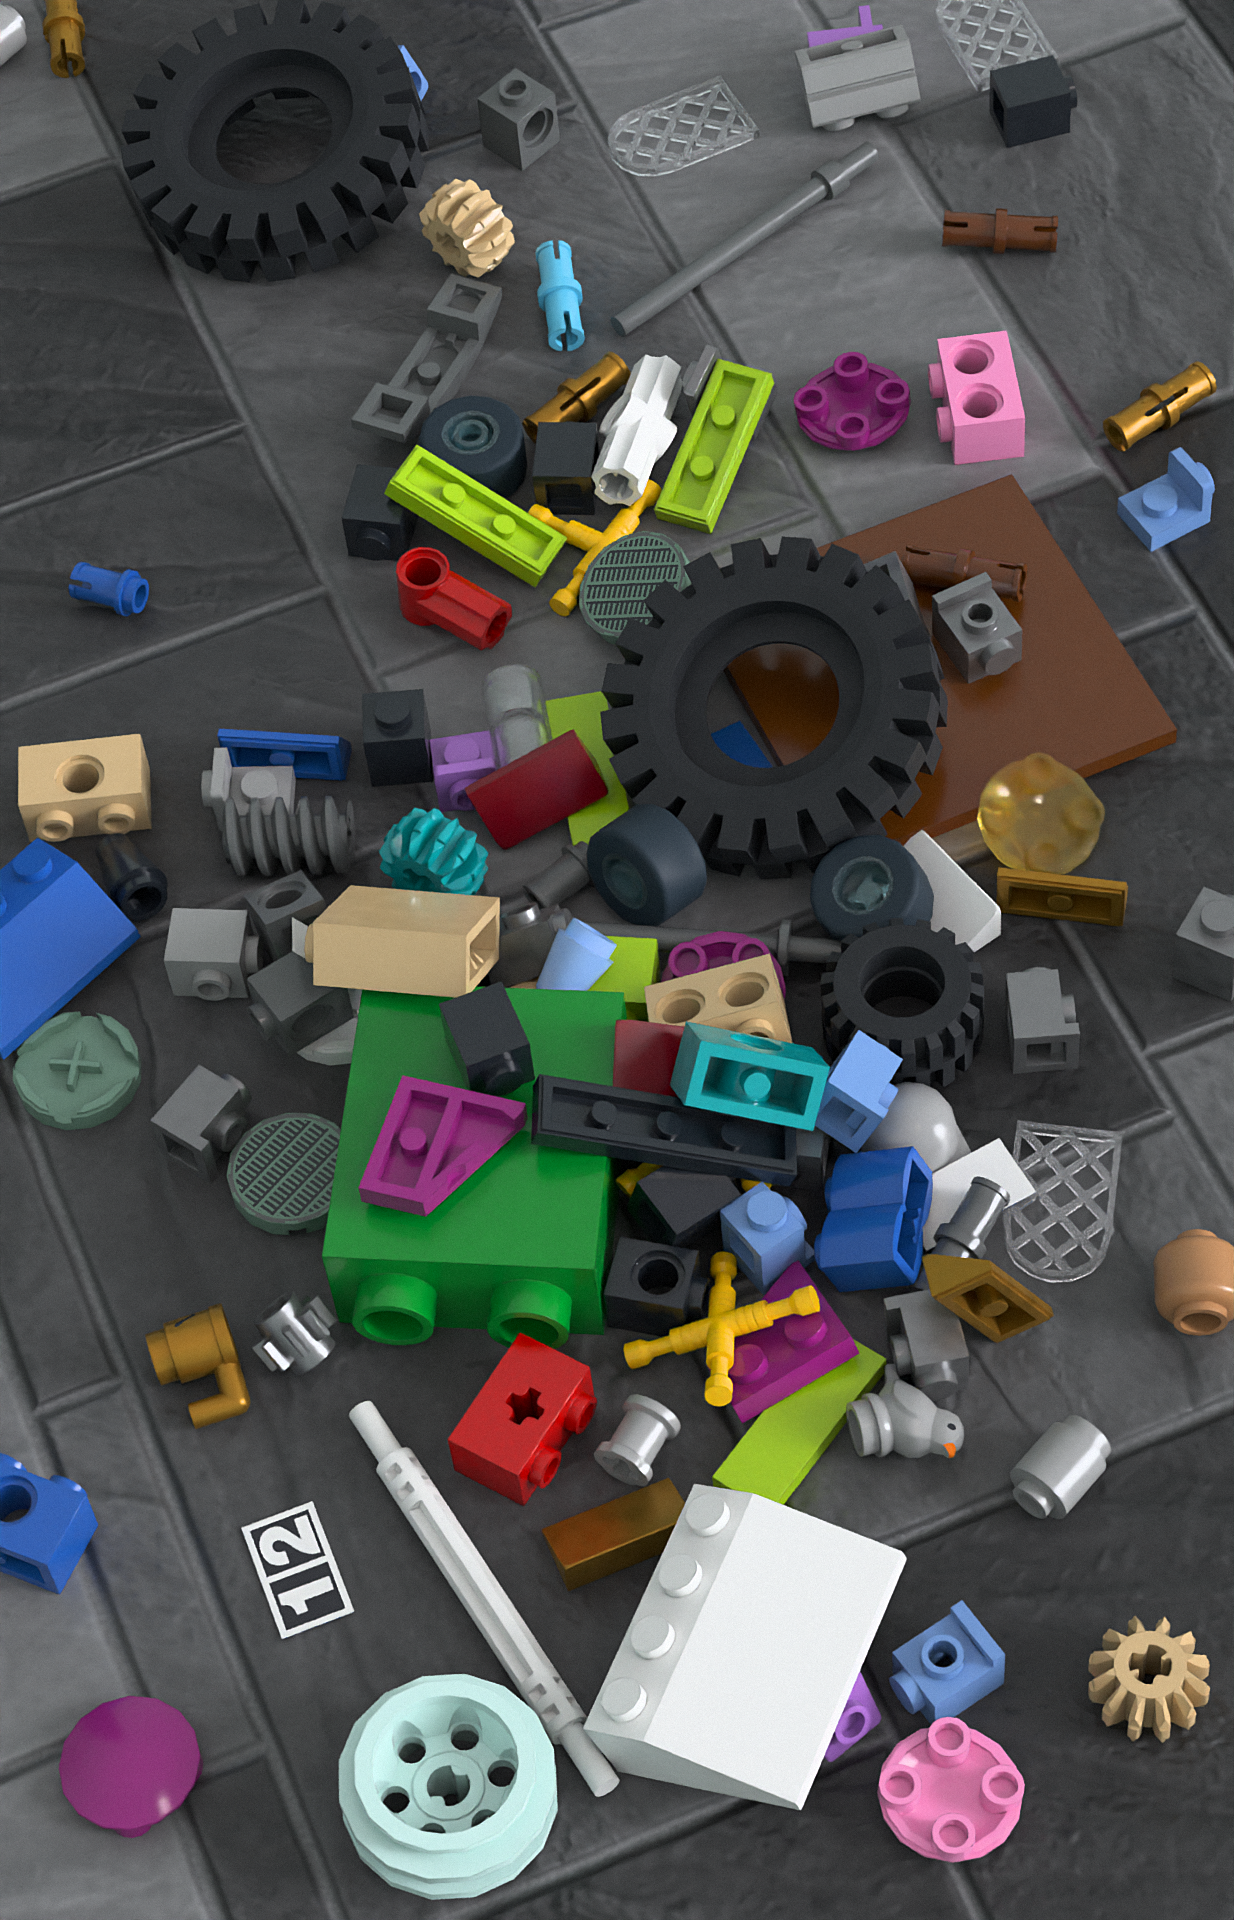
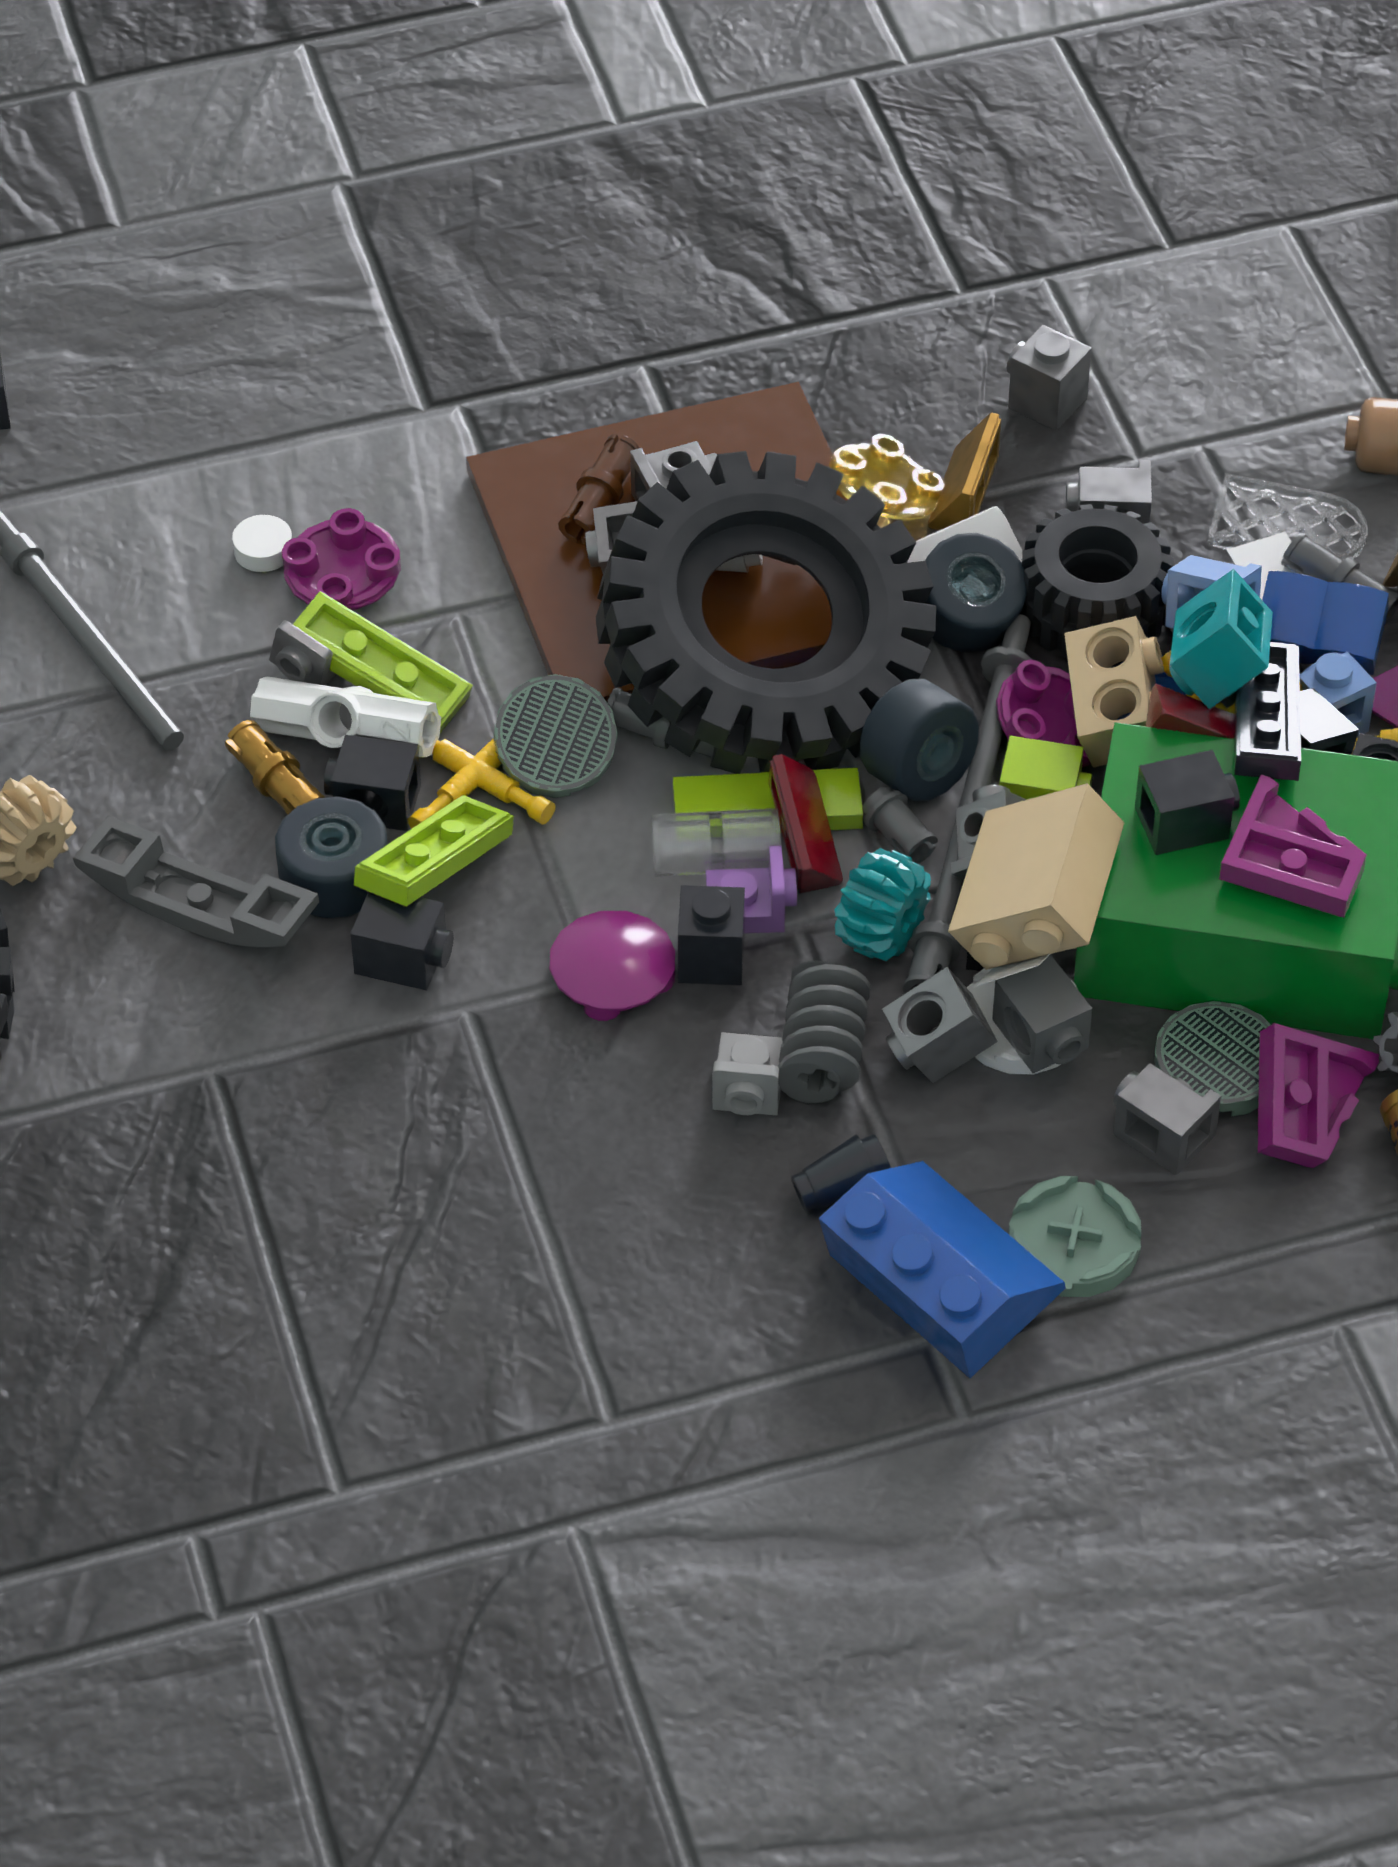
camera: 90 degrees left, 5 degrees down
tan brick [18,734,152,842] -> none
blue pin [69,562,149,616] -> none
light grey brick [164,908,264,1001] -> none
blue slope [217,729,352,781] -> none
red piece [396,547,512,651] -> none
medium azure pin [535,240,585,351] -> none
light blue cone [536,918,617,991] -> none
bright pink brick [928,330,1025,465] -> none
reddish brown pin [942,208,1058,254] -> none
pearl gold pin [1103,361,1217,452] -> none
medium blue bracket [1117,447,1215,552] -> none
none -> white tile [232,515,292,572]
none -> magenta dish [549,911,675,1021]
none -> magenta wing [1257,1023,1379,1168]

